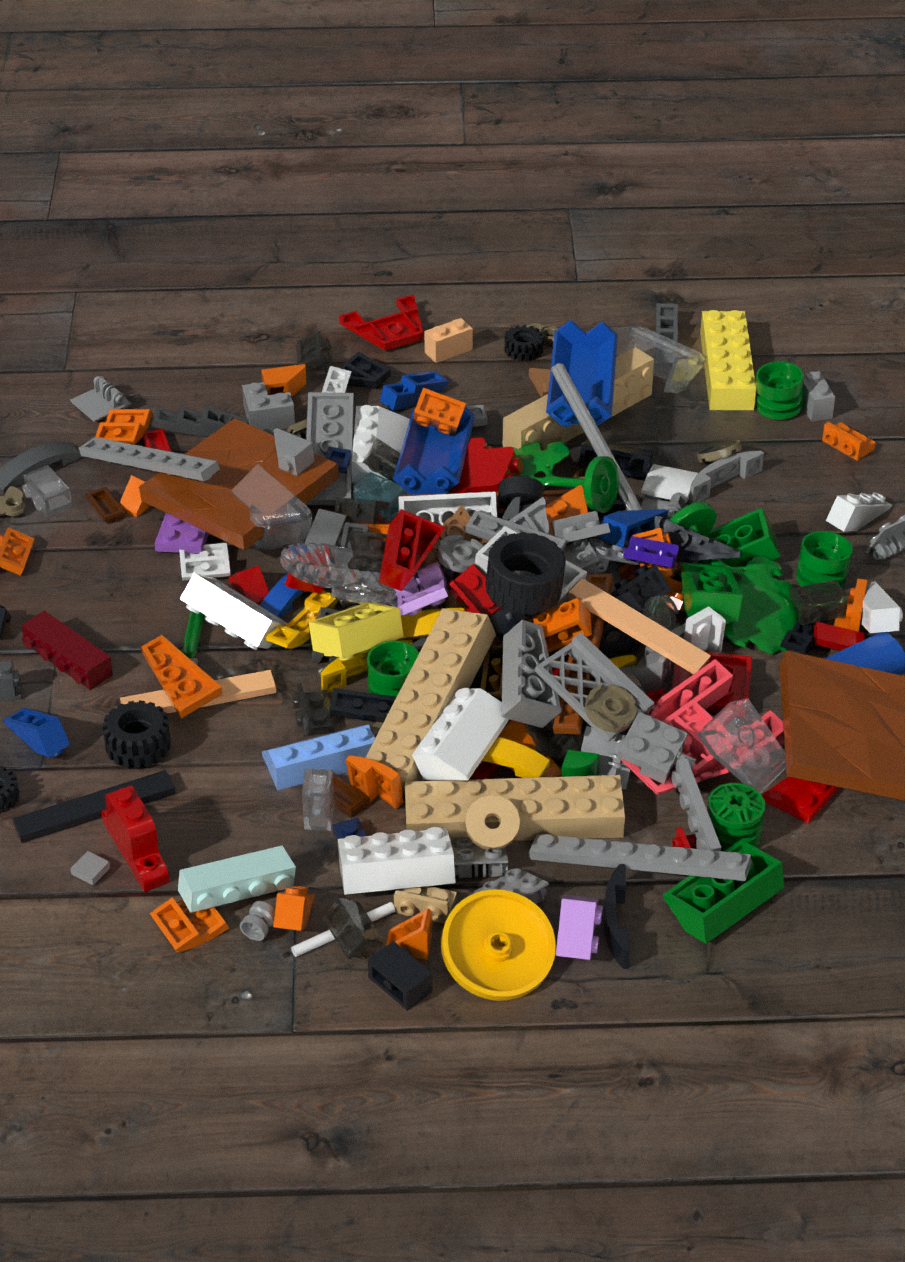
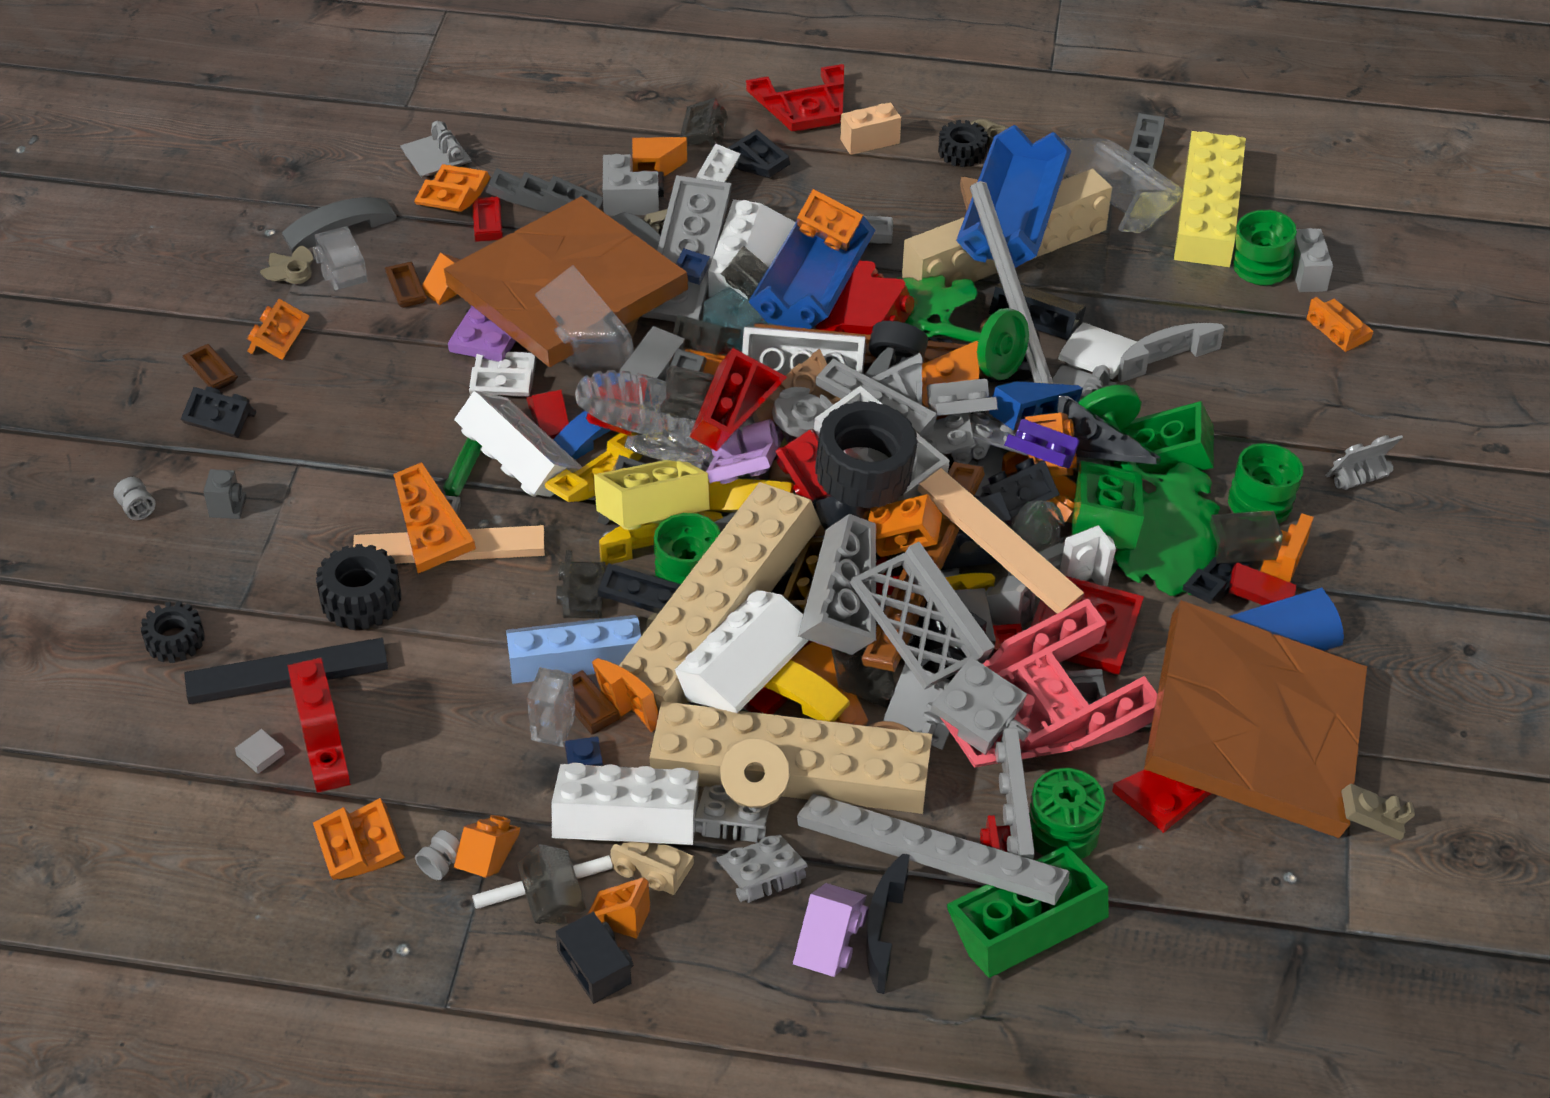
camera: 10 degrees right, 5 degrees up
blue slope [3,708,70,758] -> none
dark red brick [21,610,113,690] -> none
light grey plate [79,437,220,481] -> none
light aqua brick [178,845,296,913] -> none
light grey slope [273,428,315,476] -> none
blue slope [380,371,449,411] -> none
yellow dish [441,889,556,1001] -> none
green brick [562,750,599,777] -> none
dark tan tile [585,684,638,733] -> none
dark tan tile [696,440,742,463] -> none
clear slope [697,698,786,793] -> none
white slope [826,492,892,532] -> none
white slope [862,581,903,633] -> none

